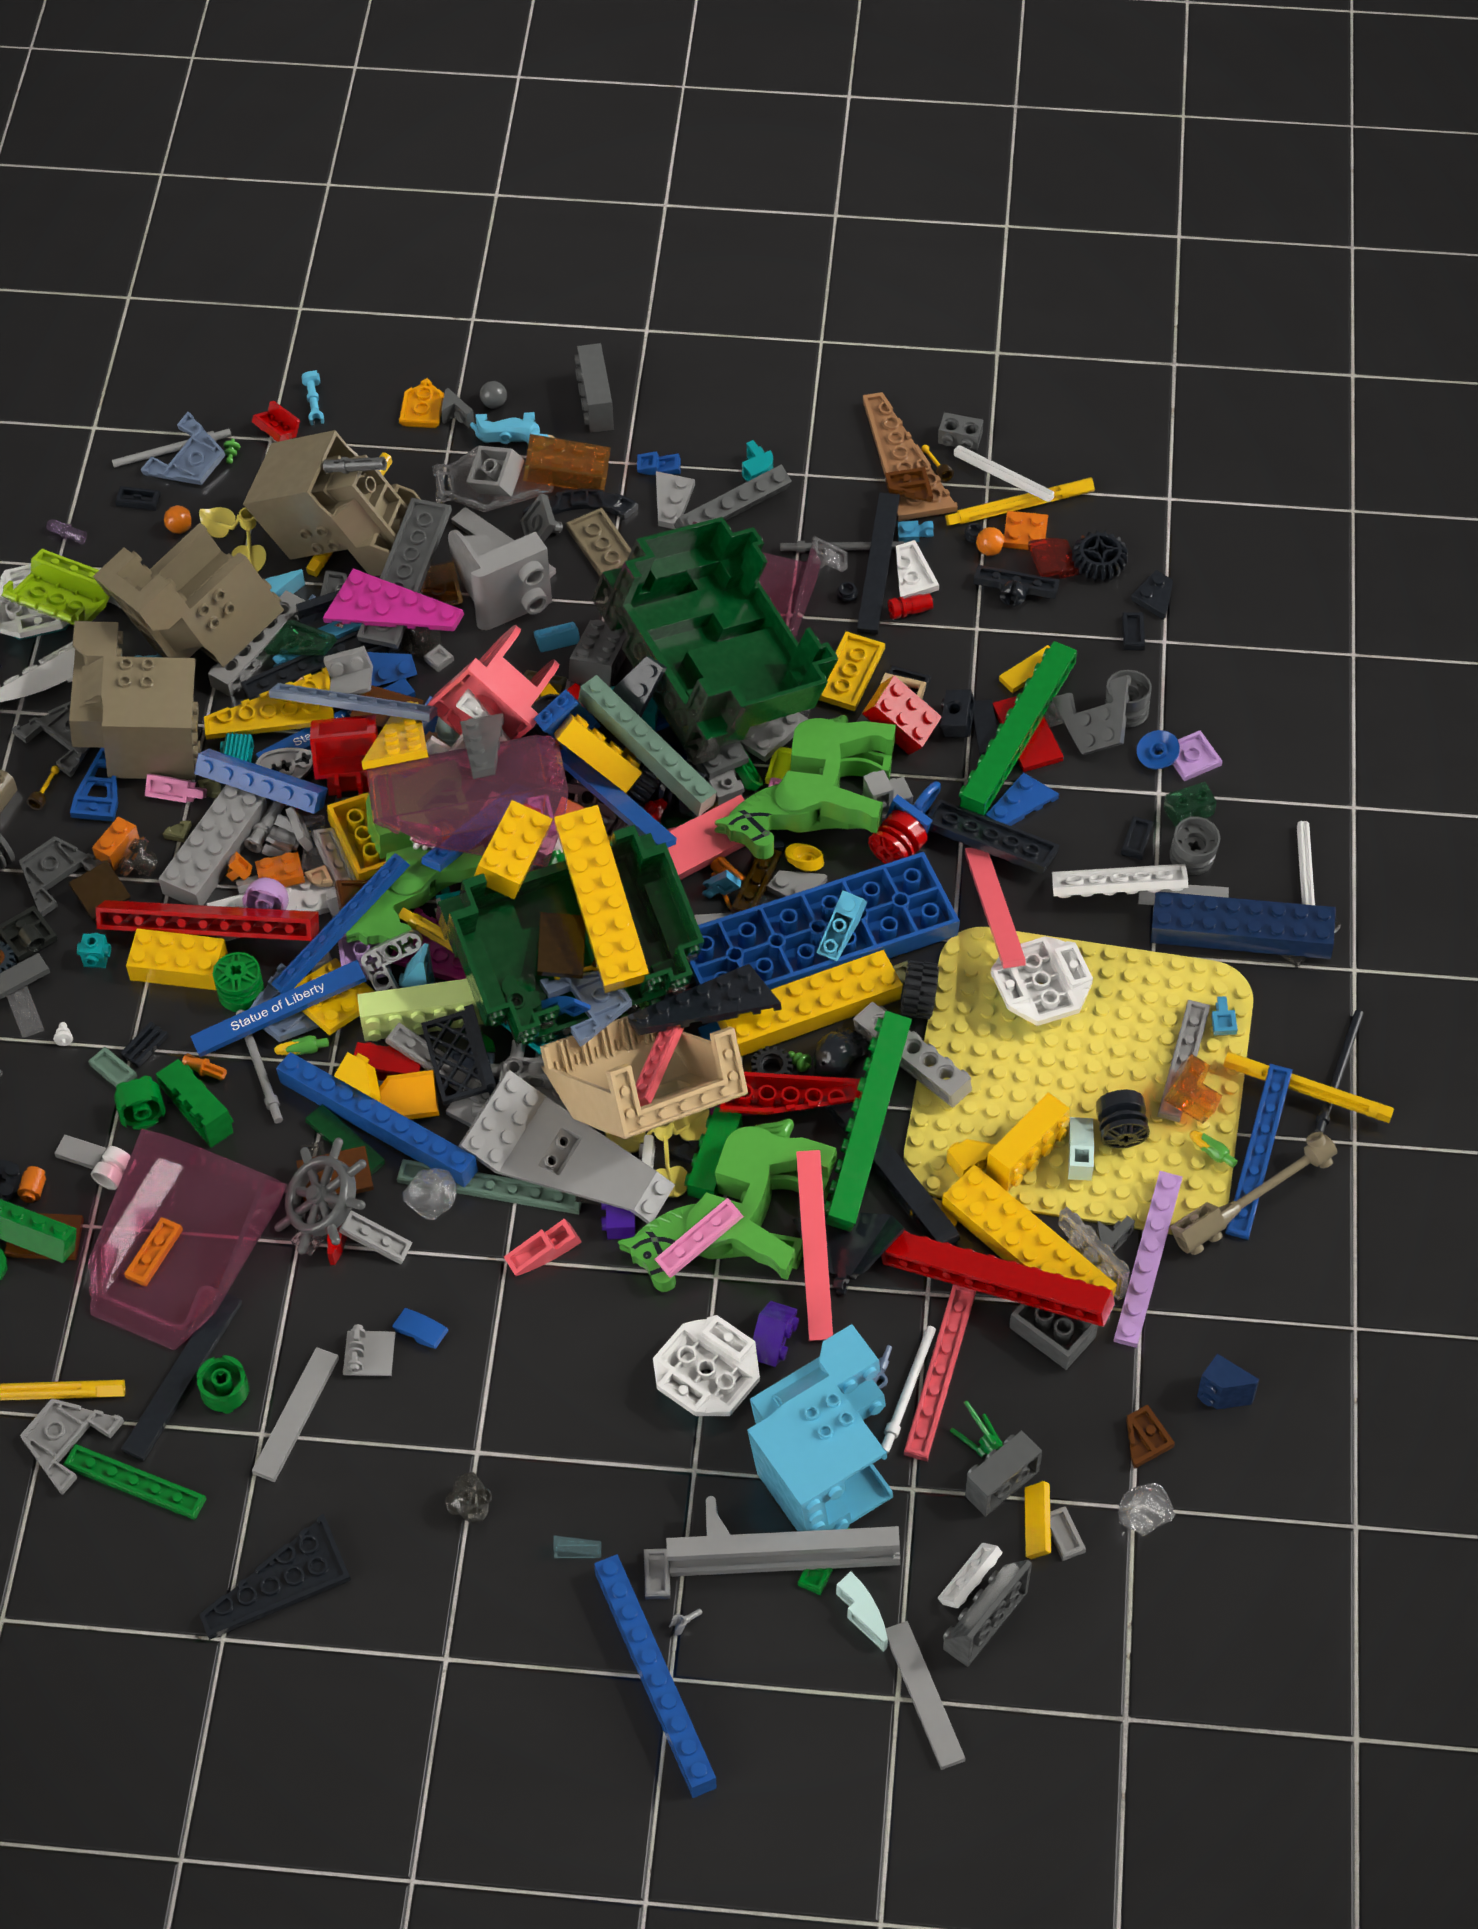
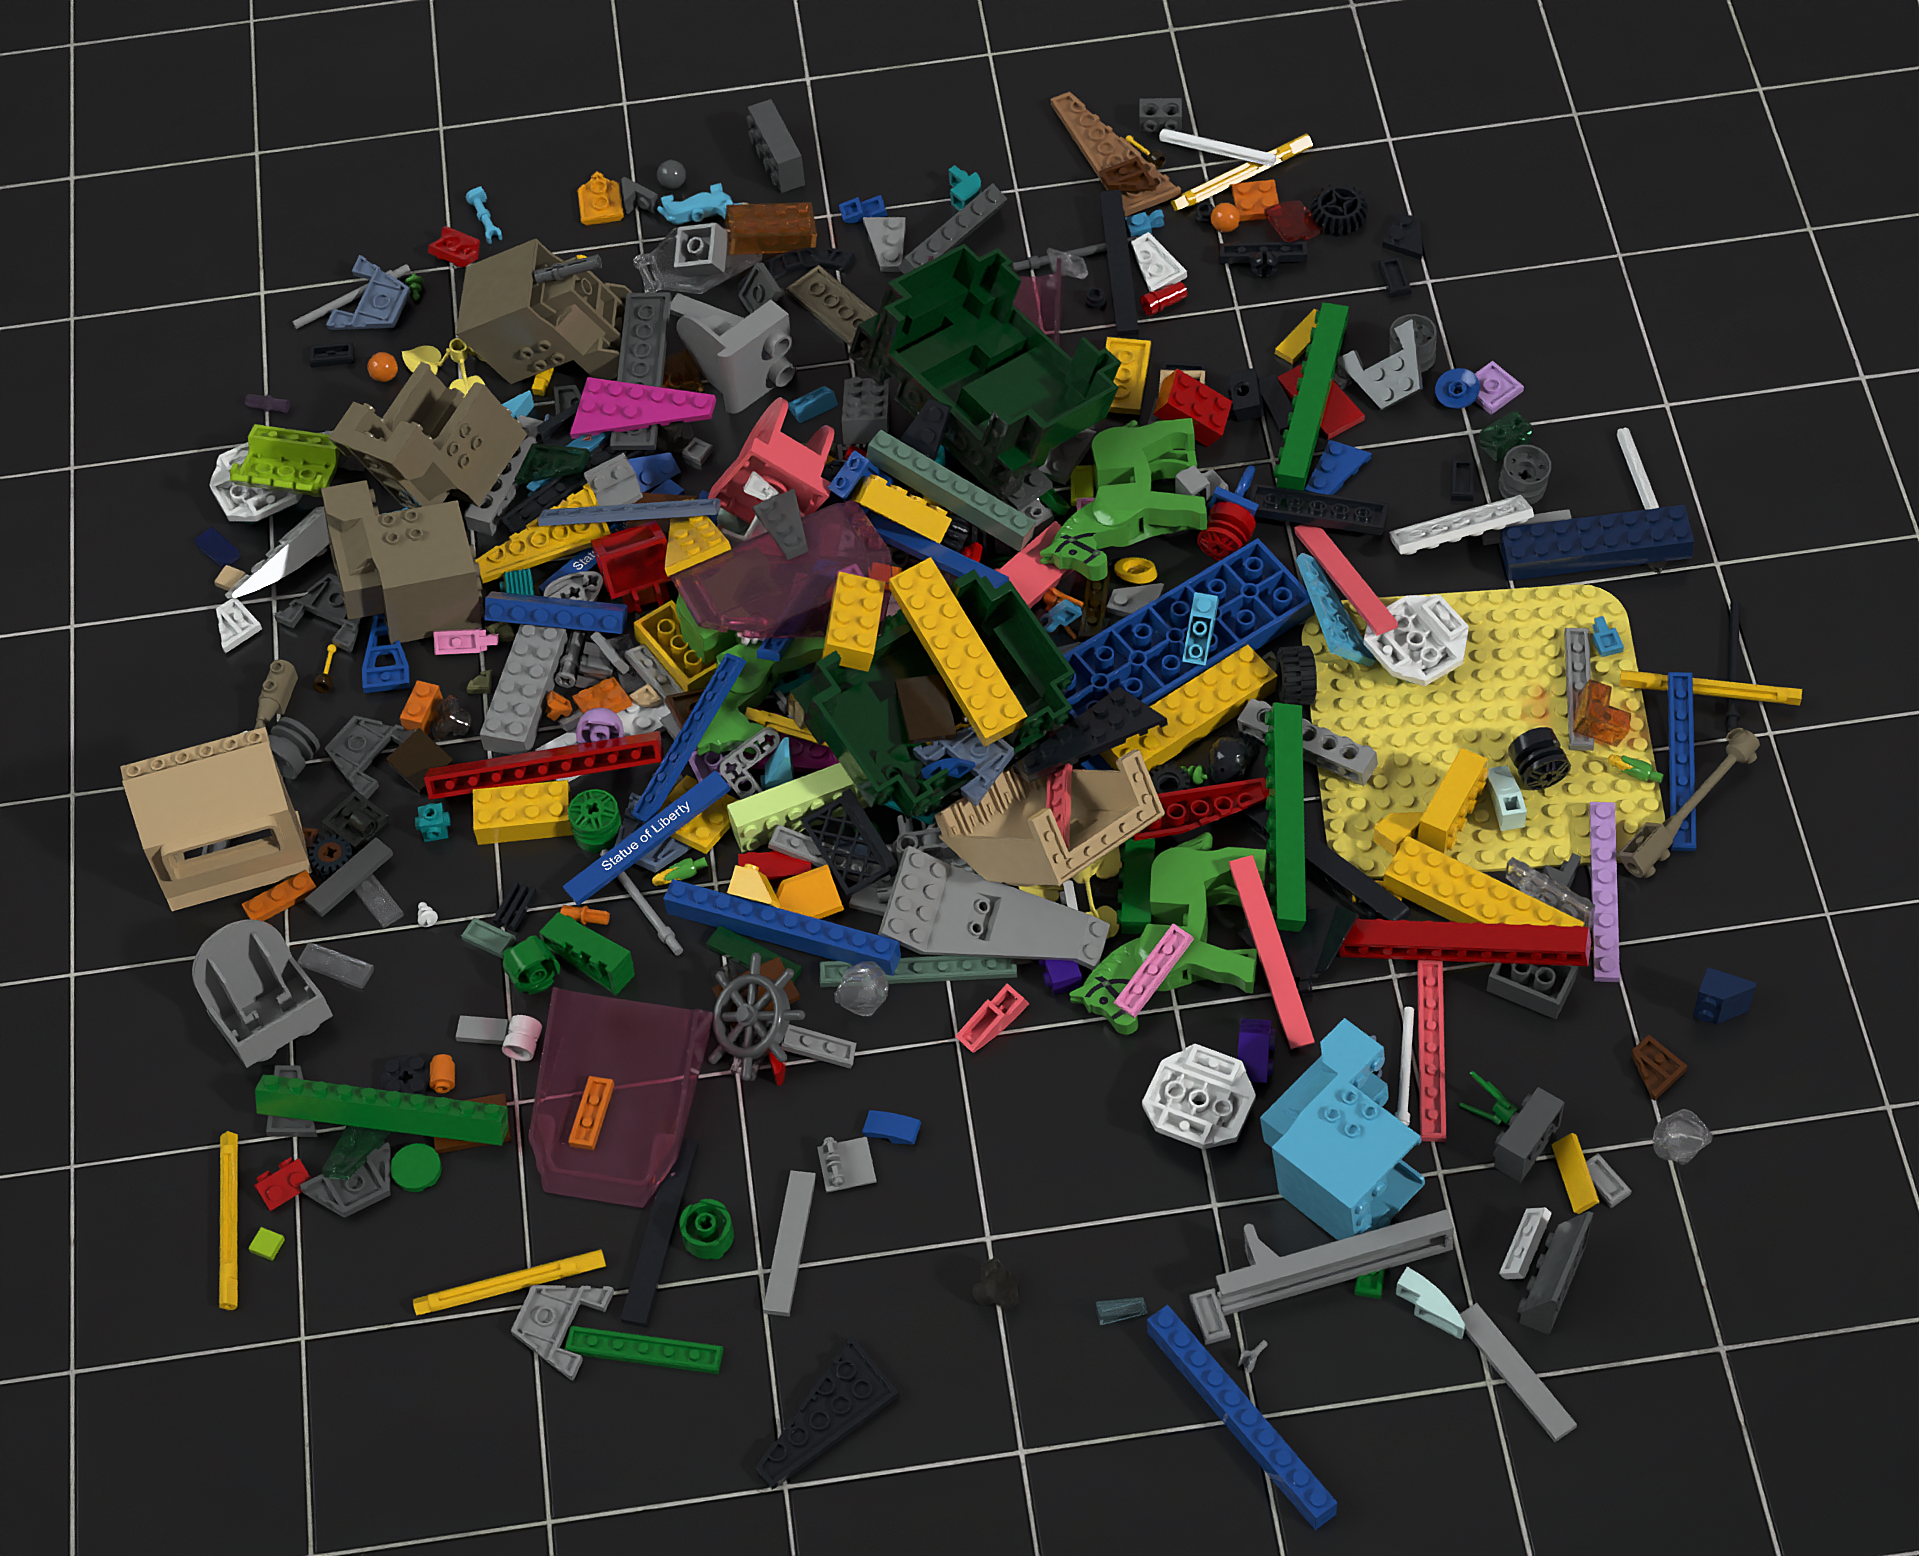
camera: 10 degrees left, 0 degrees up
none -> medium azure wing [1296,553,1377,667]

